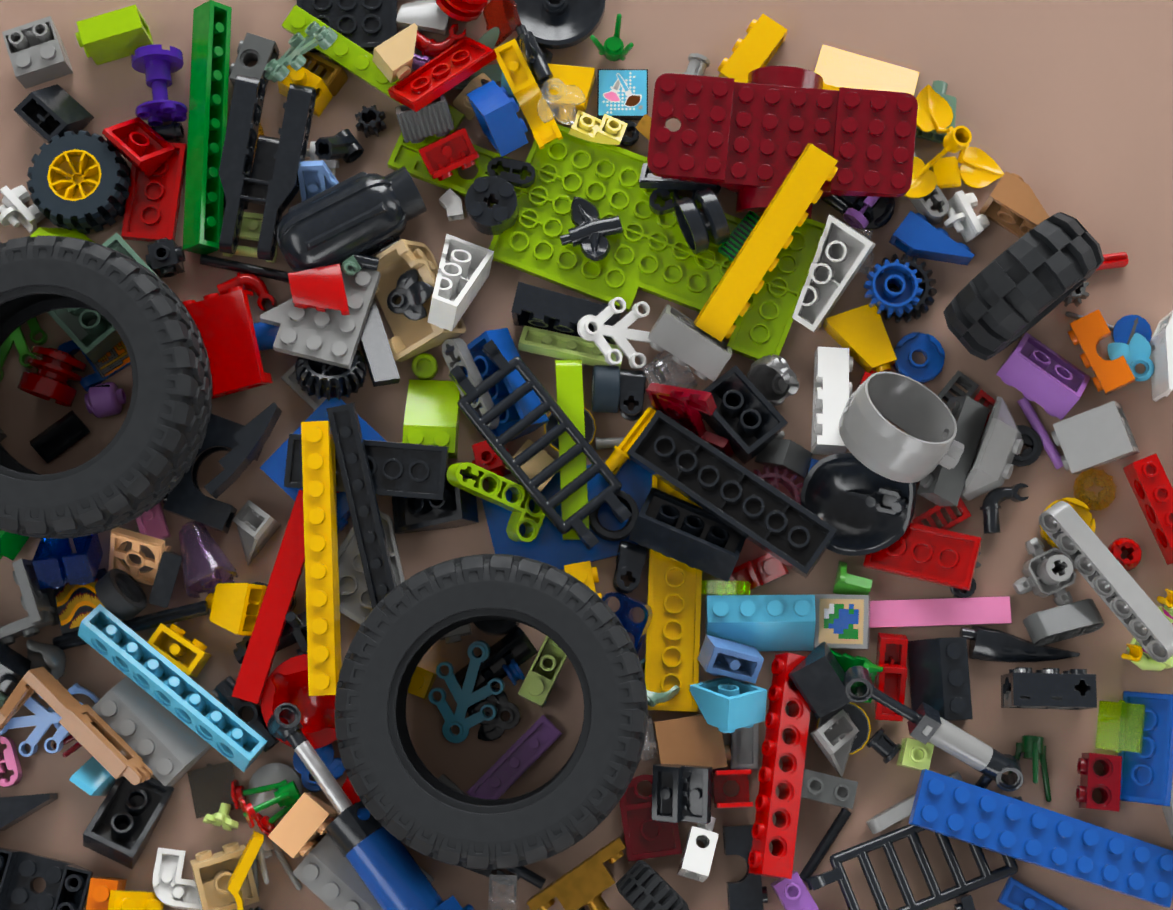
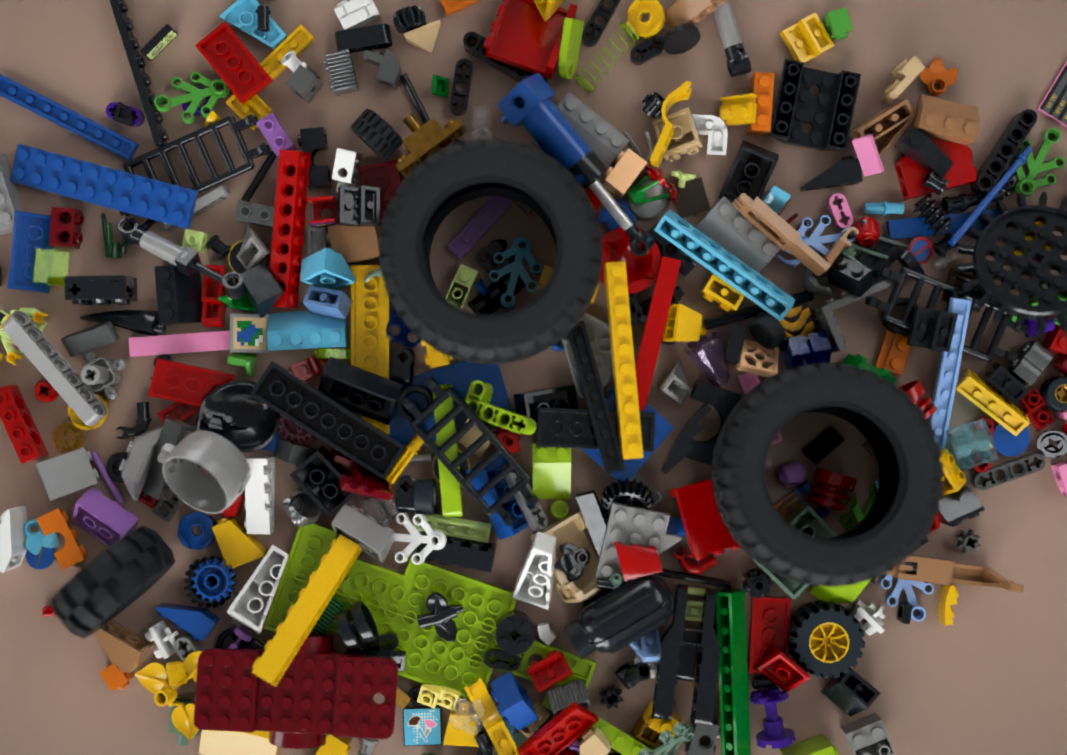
camera: 175 degrees right, 10 degrees up
none -> orange brick [99,663,134,692]

